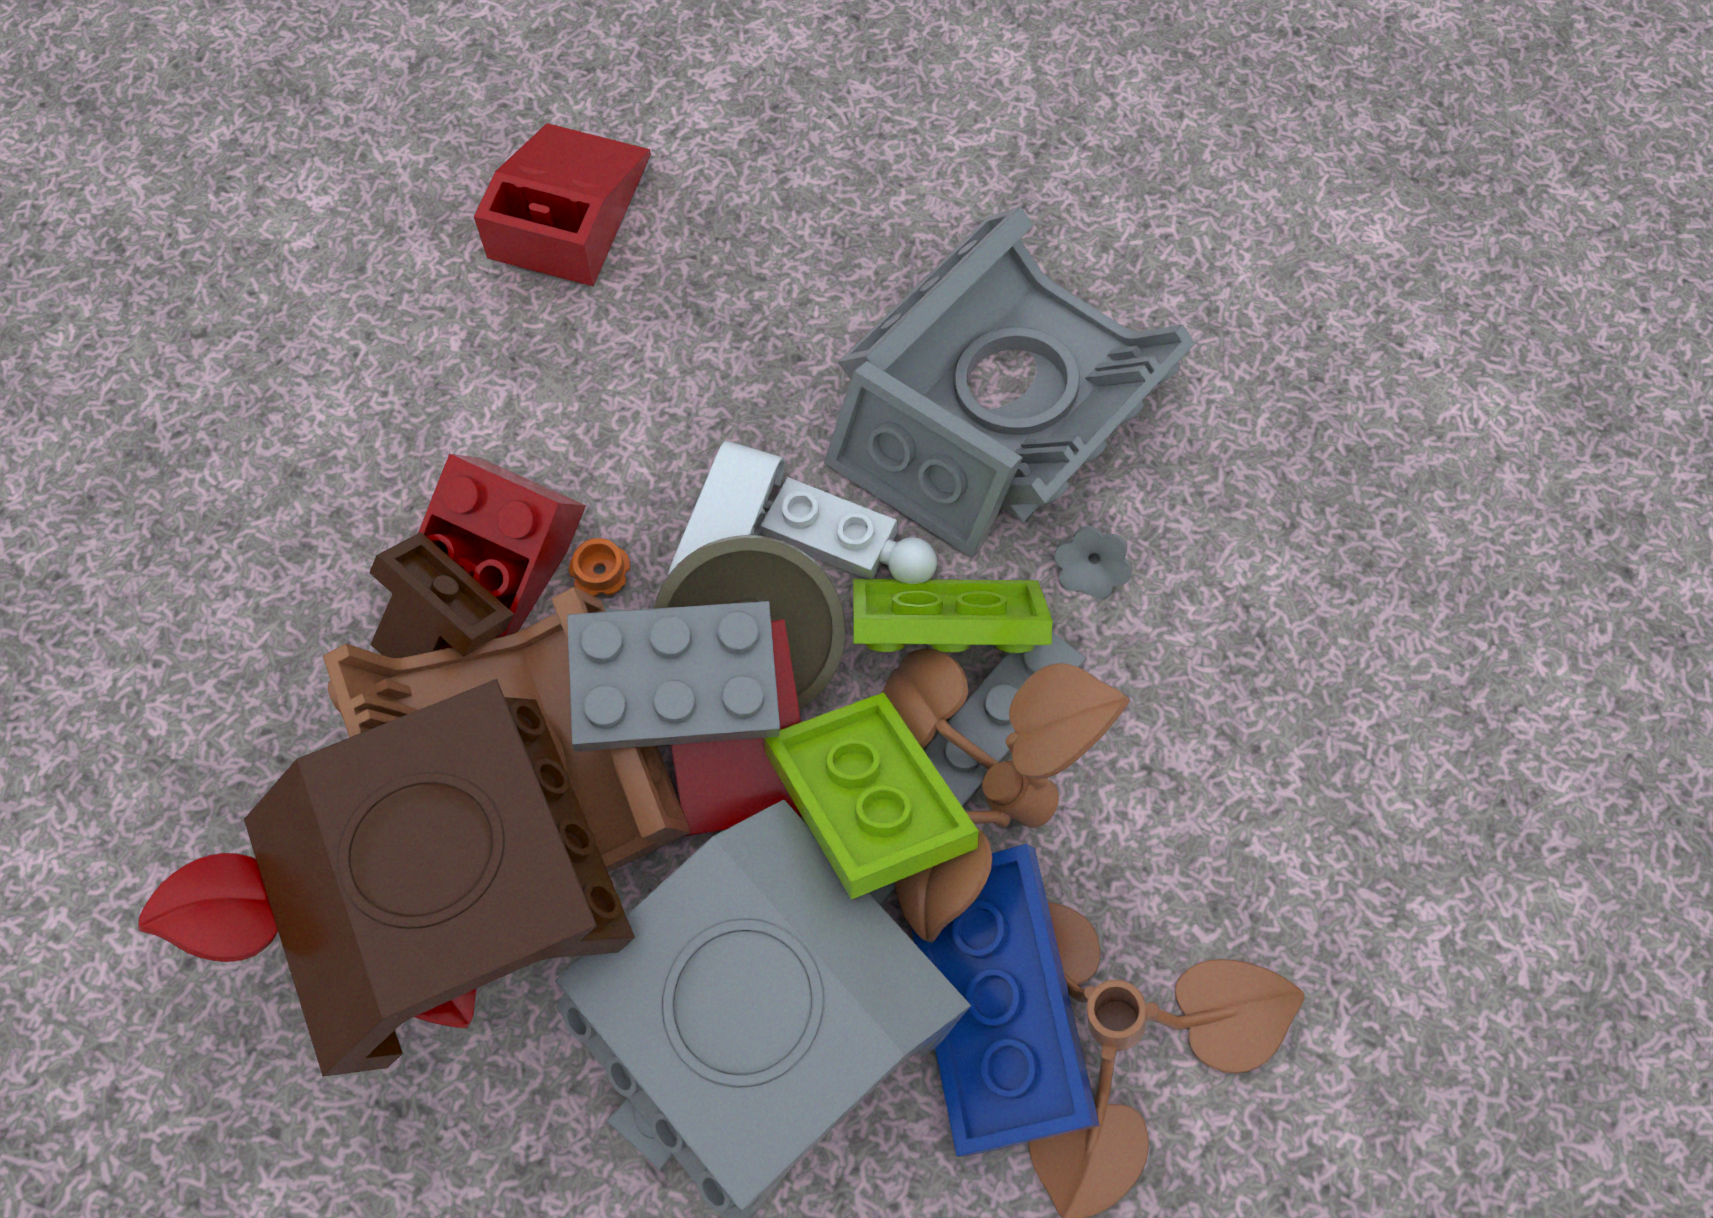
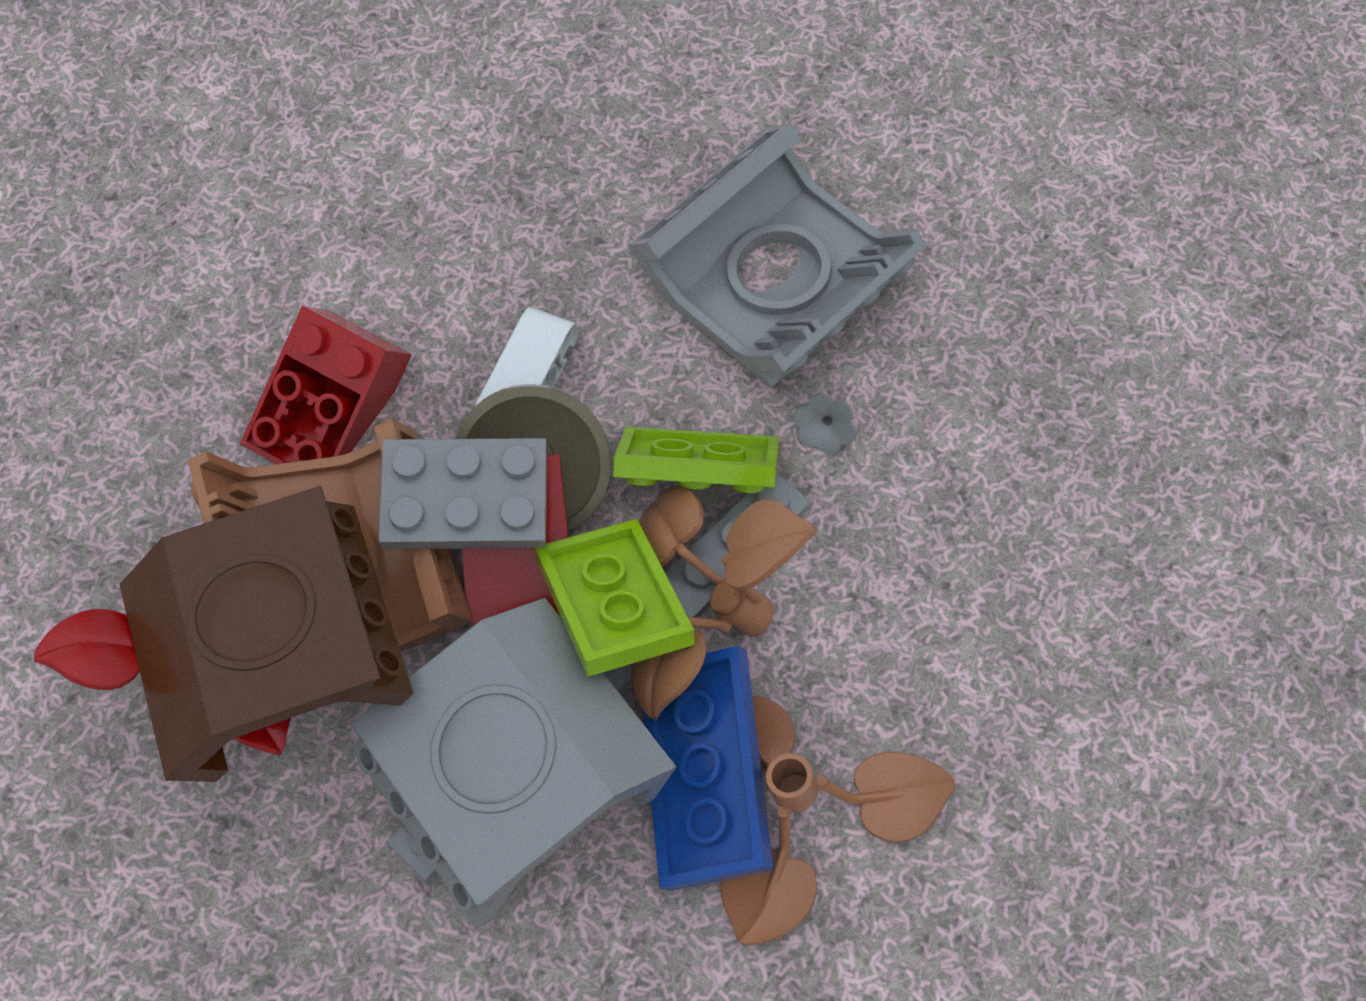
camera: 10 degrees right, 0 degrees up
reddish brown piece [369,532,514,658] -> none
red slope [474,123,651,287] -> none
orange plate [569,538,630,597] -> none
white plate [760,477,937,584] -> none
light grey plate [824,361,1023,558] -> none

